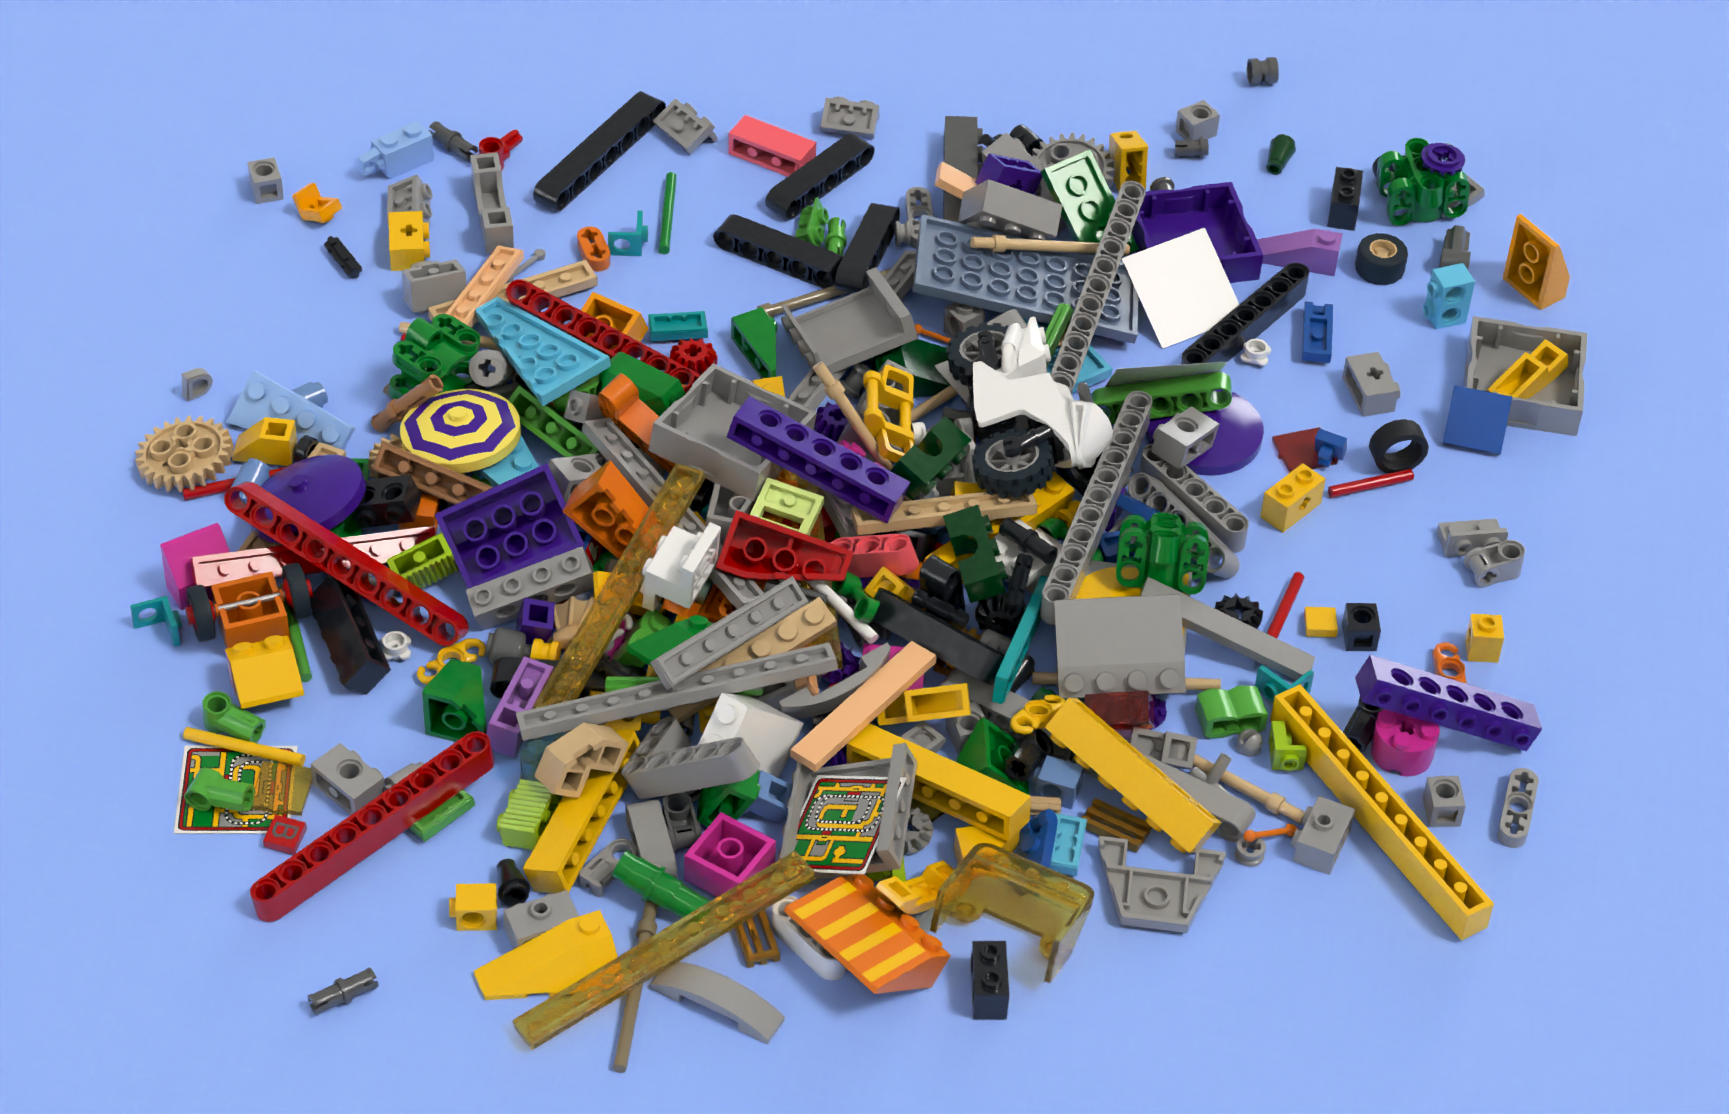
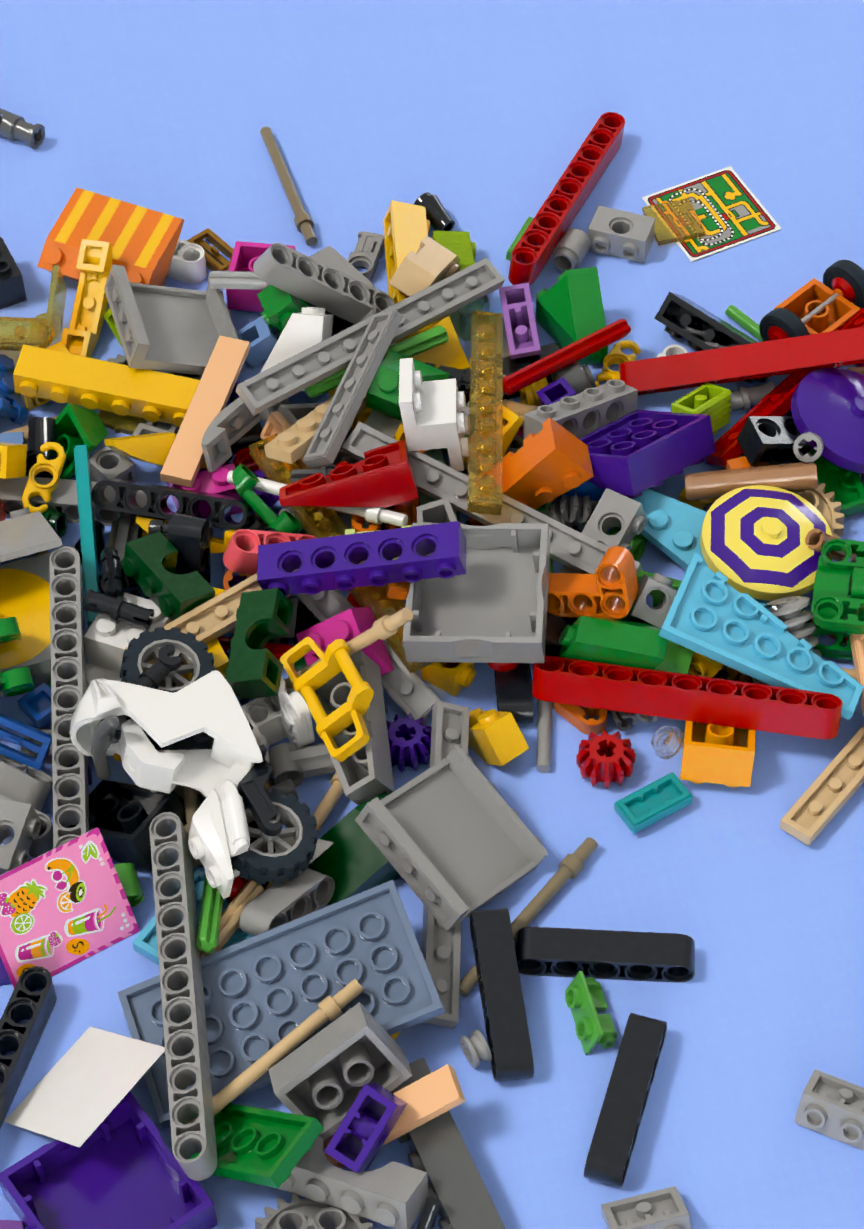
camera: 160 degrees right, 5 degrees up
yellow bar [183,727,305,767] -> none
bright green piece [184,768,255,812] -> none
bright green piece [202,691,266,743] -> none
yellow slope [225,635,304,709] -> none
red tile [263,814,307,855] -> none
dark grey pin [307,967,379,1015] -> none
yellow brick [449,883,497,931] -> none
yellow wedge [474,910,624,1000] -> none
light grey brick [503,890,579,949] -> none
clear yellow plate [512,851,815,1050] -> none
orange beam [577,226,611,272] -> none
teal bracket [608,210,648,256] -> none
green piece [611,850,712,927] -> none
light grey slope [650,961,785,1045] -> none
green bar [658,172,677,254] -> none
coral brick [728,115,816,177] -> none
green slope [731,307,777,379] -> none
sticker [775,775,907,874] -> none
bright green pin [825,217,847,257] -> none
light grey beam [905,187,933,250] -> none
none -> light grey axle [208,271,270,290]
none -> red axle [500,319,631,395]
none -> light grey bush [793,432,824,463]

